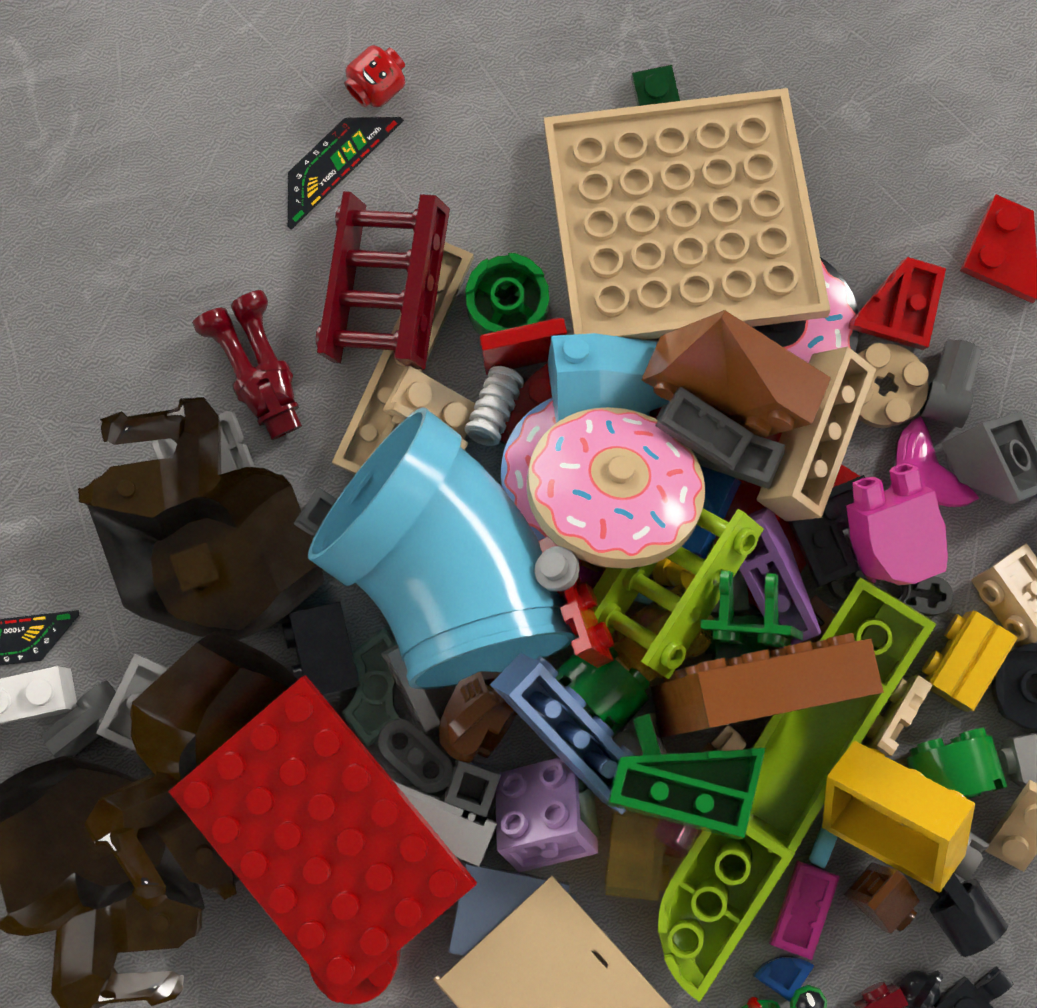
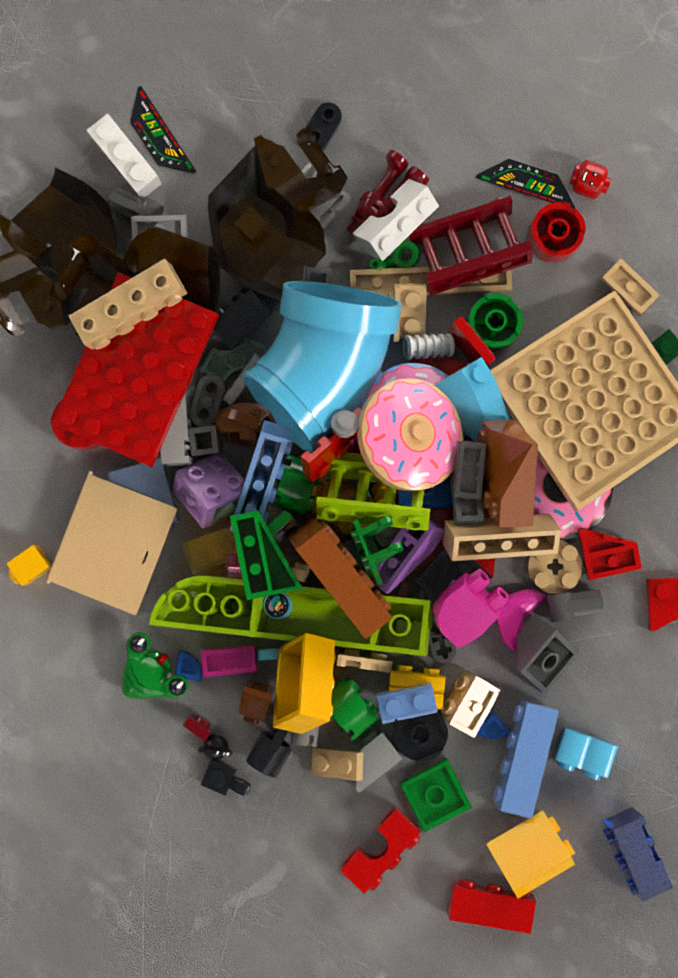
camera: 60 degrees right, 5 degrees up
none -> tan brick [69,259,187,350]
none -> tile [264,593,292,619]
none -> black plate [306,102,342,151]
none -> white arch [352,179,439,261]
none -> green plate [370,241,421,270]
none -> medium blue brick [376,682,437,724]
none -> red brick [528,202,586,263]
none -> tan plate [601,259,660,316]

